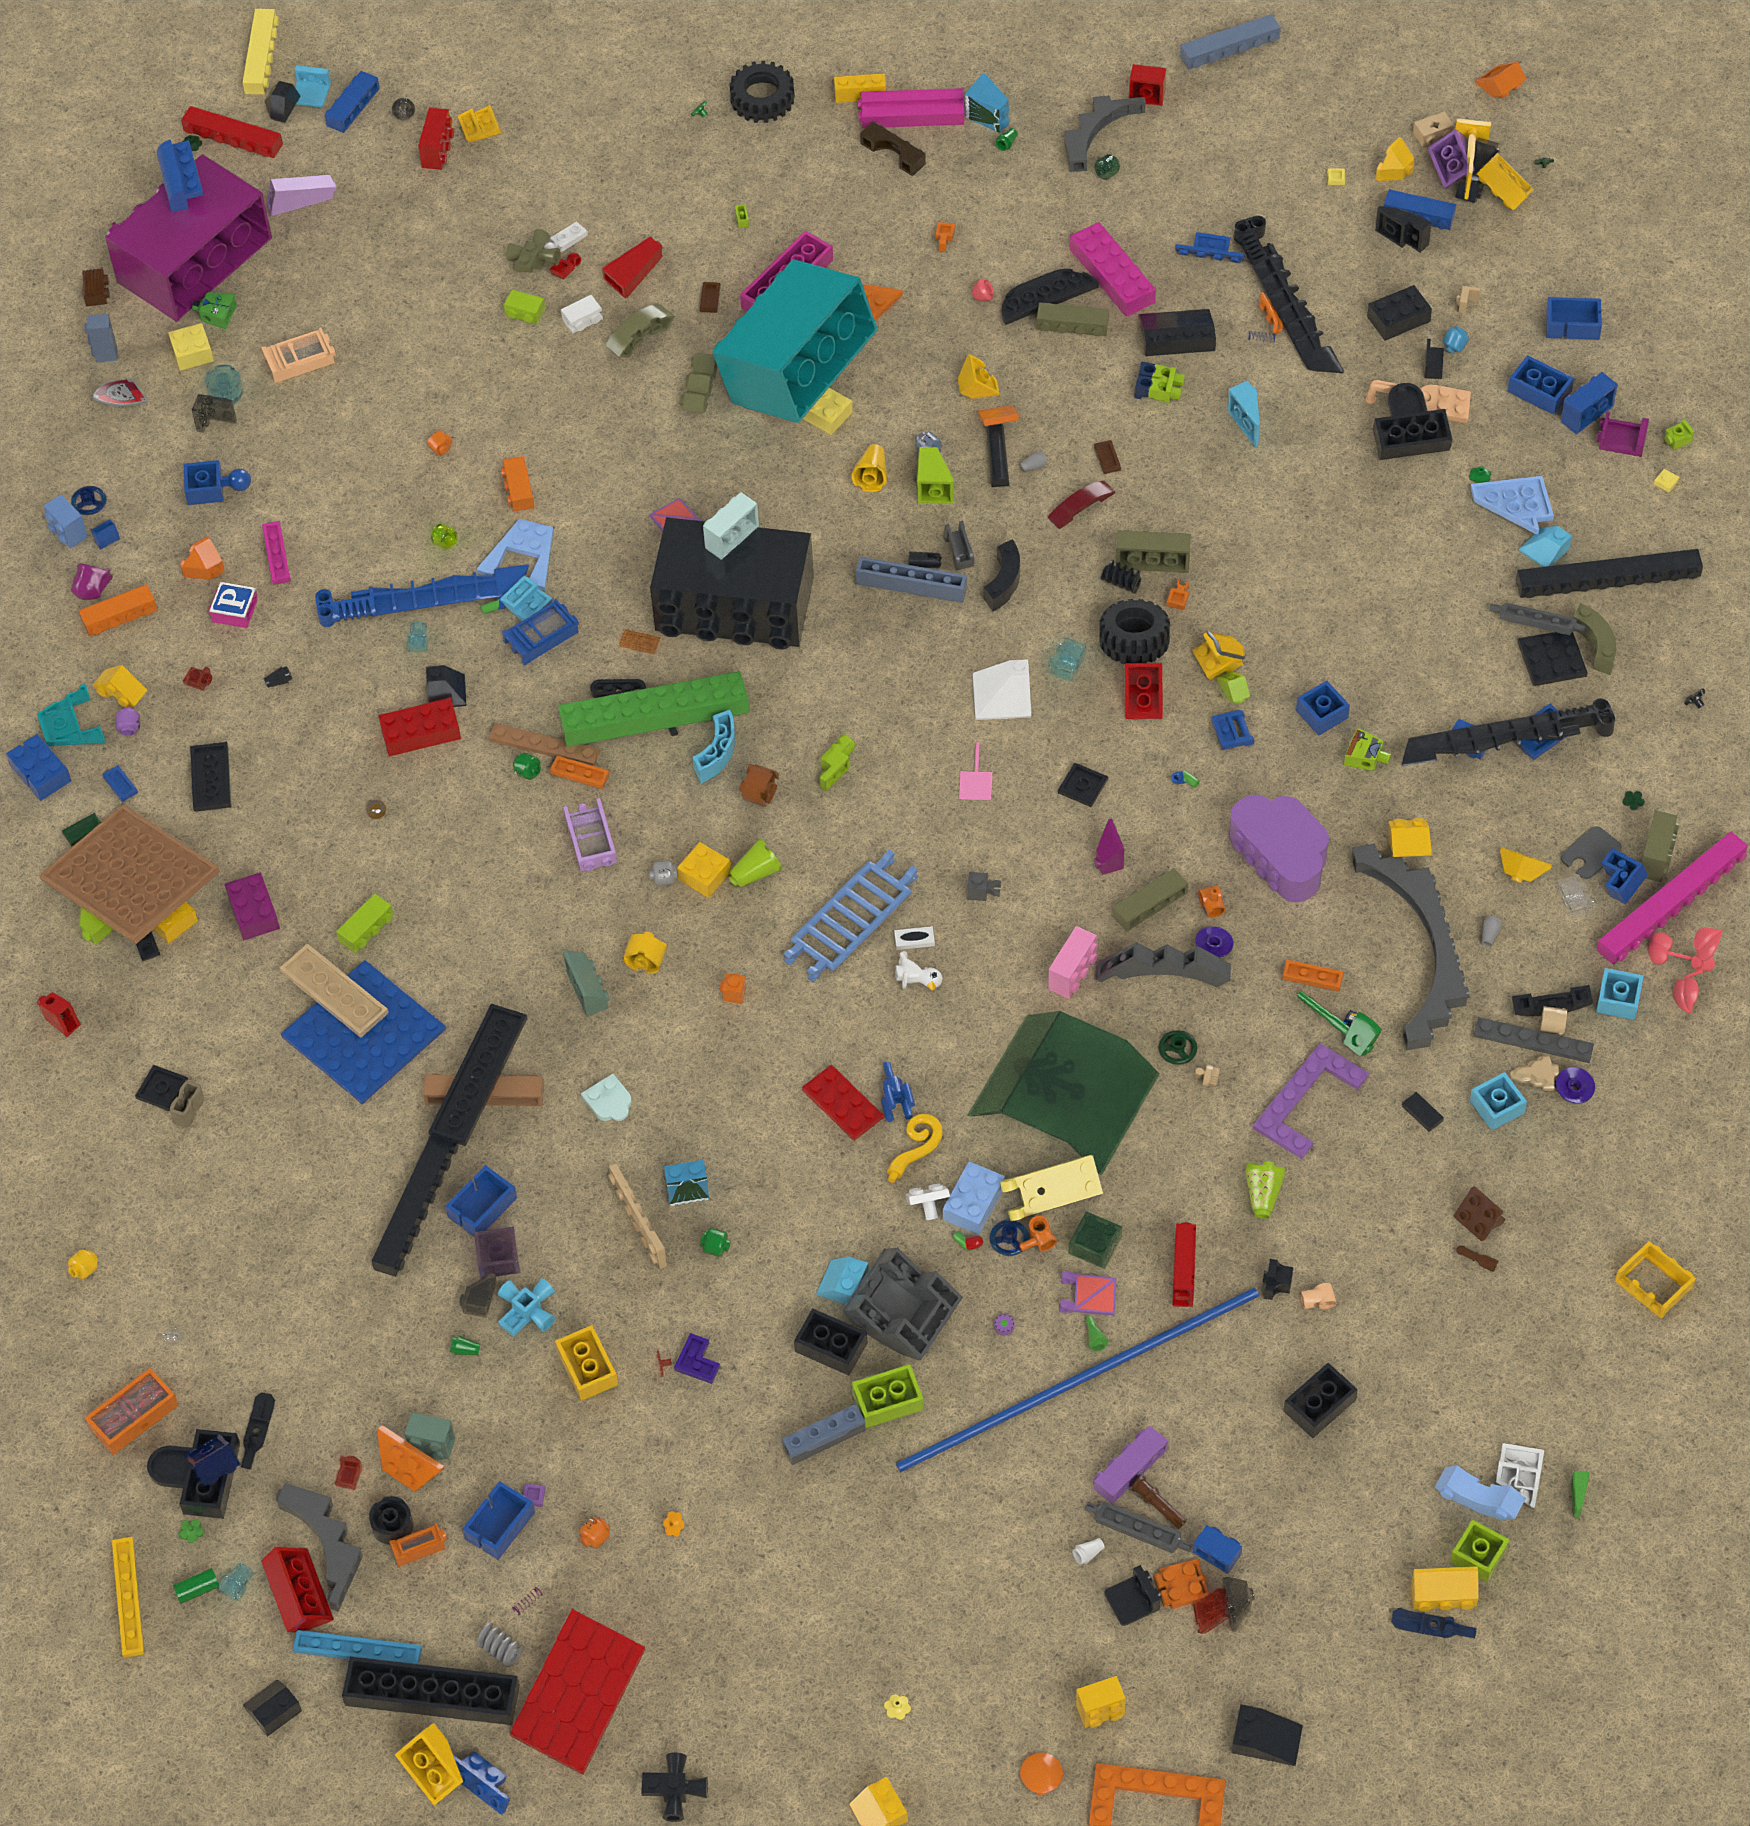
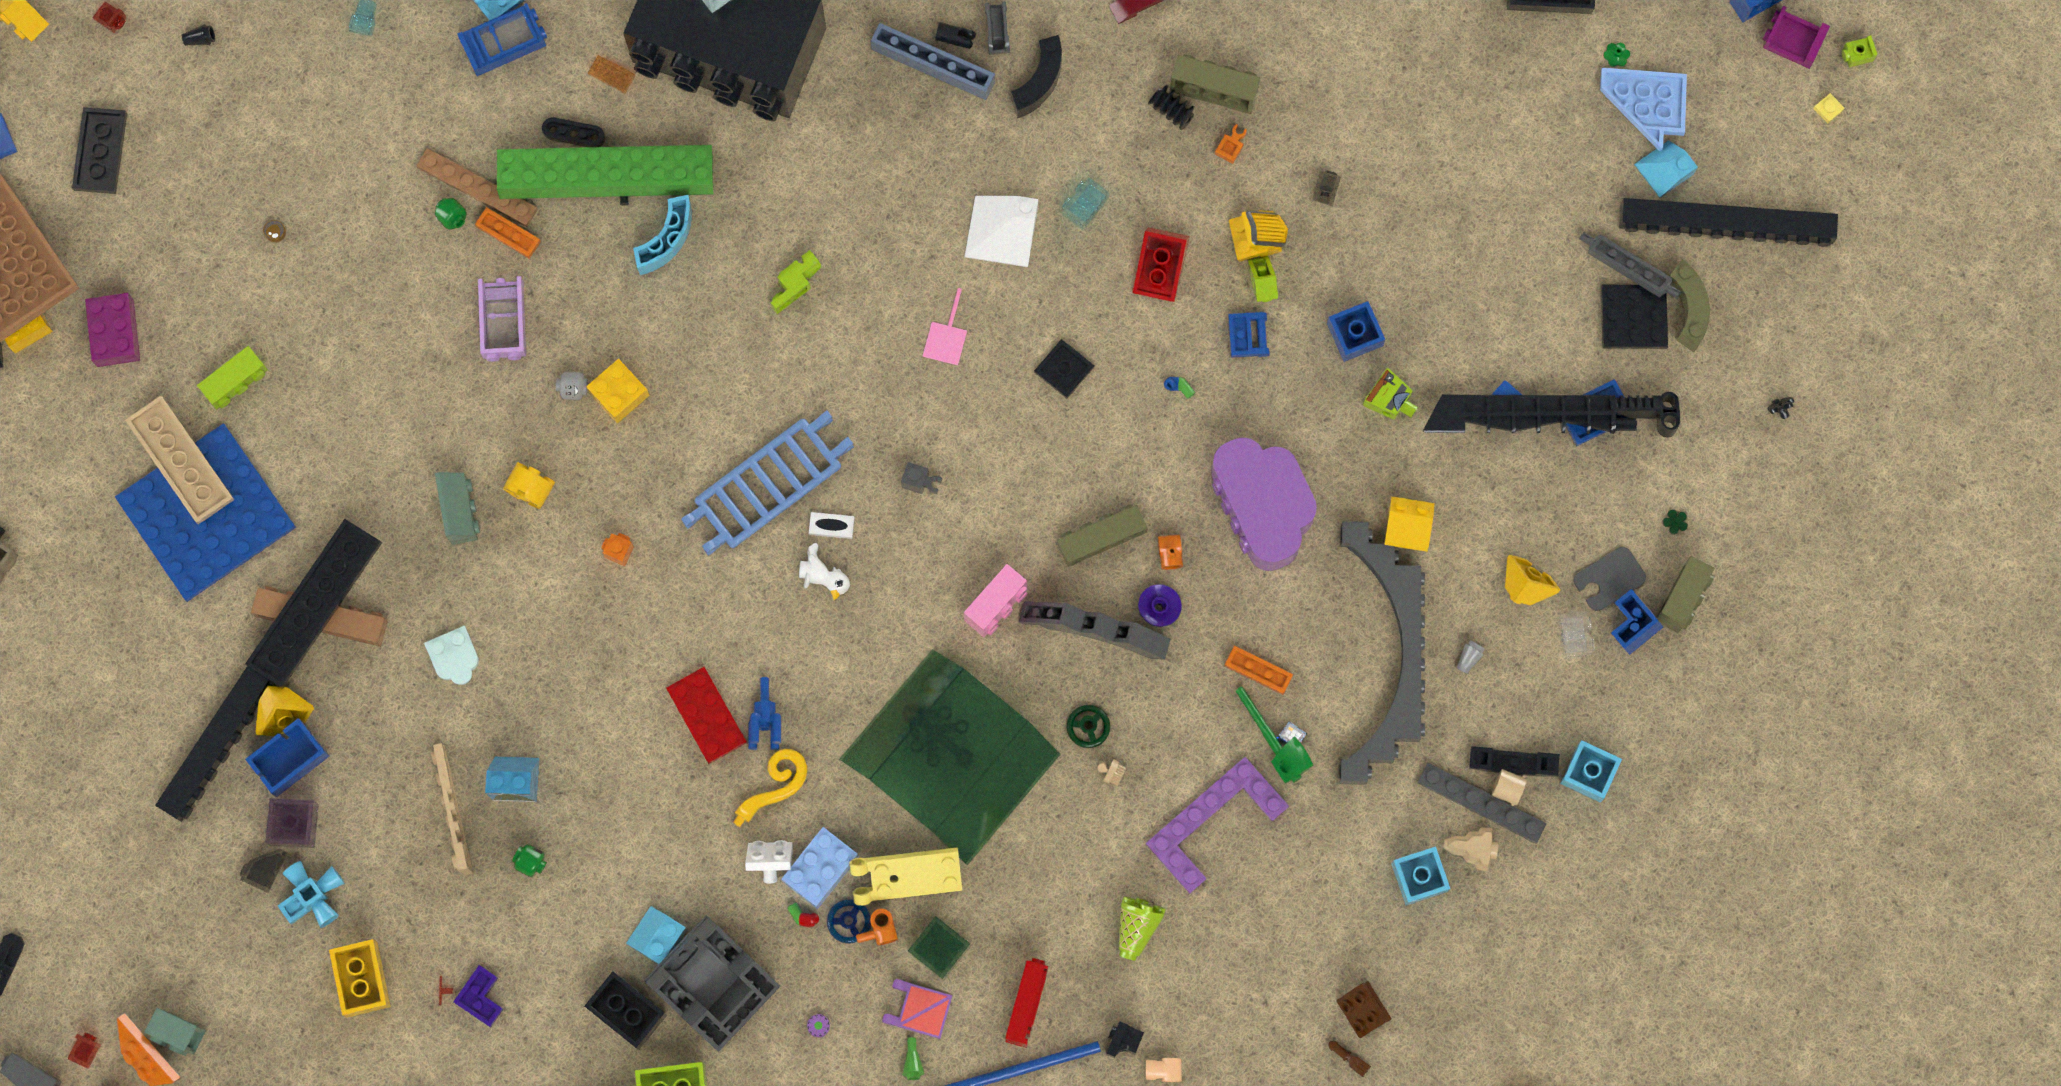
camera: 10 degrees right, 20 degrees up
medium lavender head [116,707,140,736] -> none
red brick [378,697,461,757] -> none
black slope [426,665,467,707] -> none
green cone [450,1335,481,1356] -> none
lime cone [729,838,783,888] -> none
dark orange brick [739,764,779,807] -> none
magenta slope [1094,818,1125,875] -> none
black tyre [1099,599,1170,665] -> none
black tile [1402,1092,1444,1132] -> none
dark purple dish [1556,1067,1595,1104] -> none
dark pink brick [1597,831,1748,965] -> none
coral plant [1648,927,1723,1013] -> none
none -> yellow slope [255,686,314,736]
none -> clear smoke slope [1312,171,1341,206]

